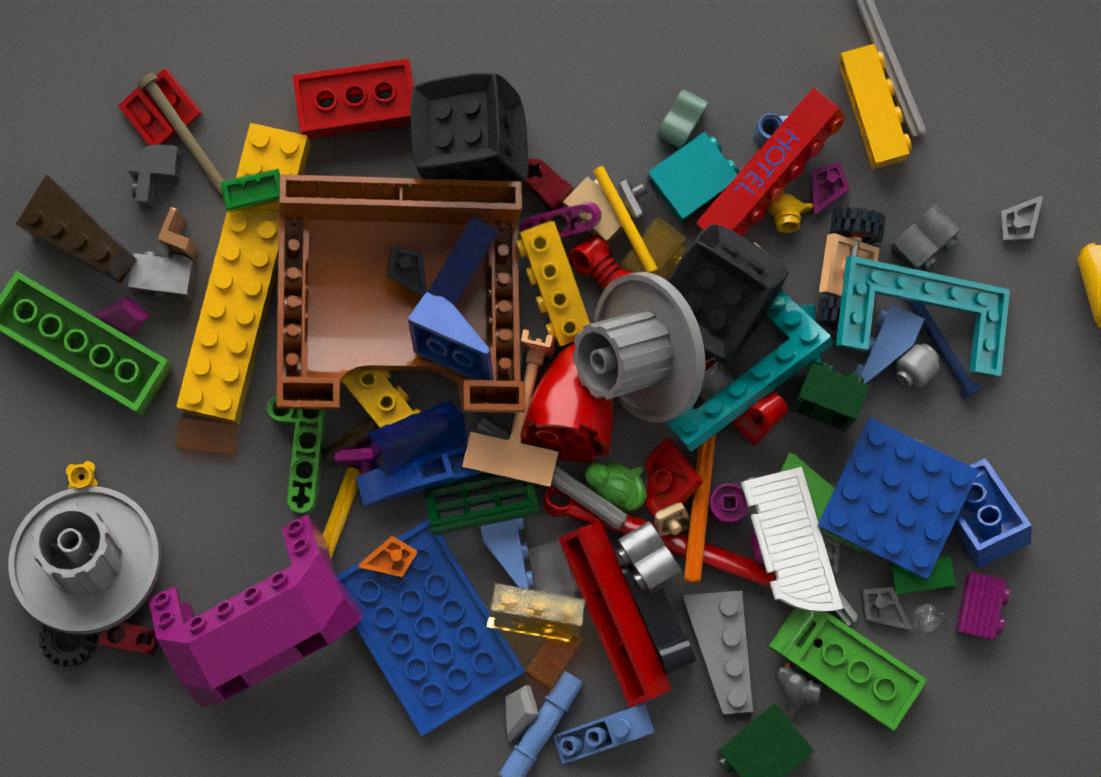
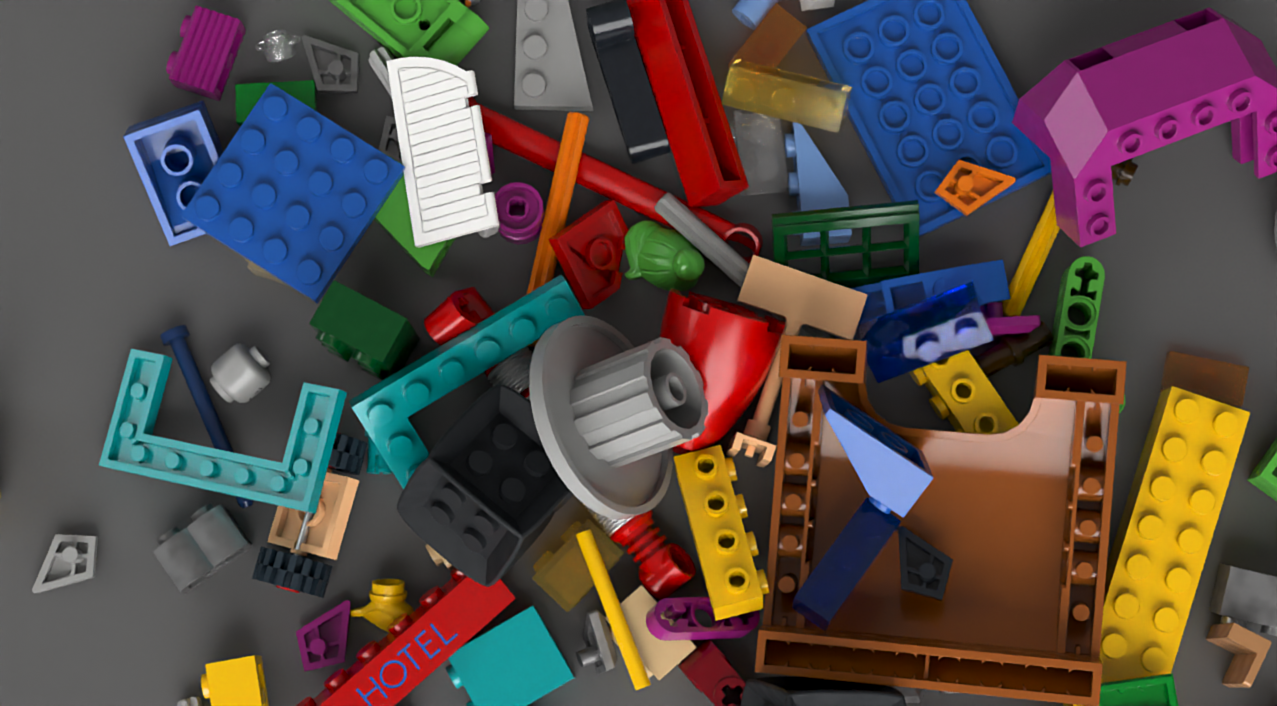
camera: 175 degrees left, 0 degrees up
flat silver brick [617,521,682,595] -> none
tan piece [654,503,690,536] -> none
medium blue slope [854,304,925,384] -> none

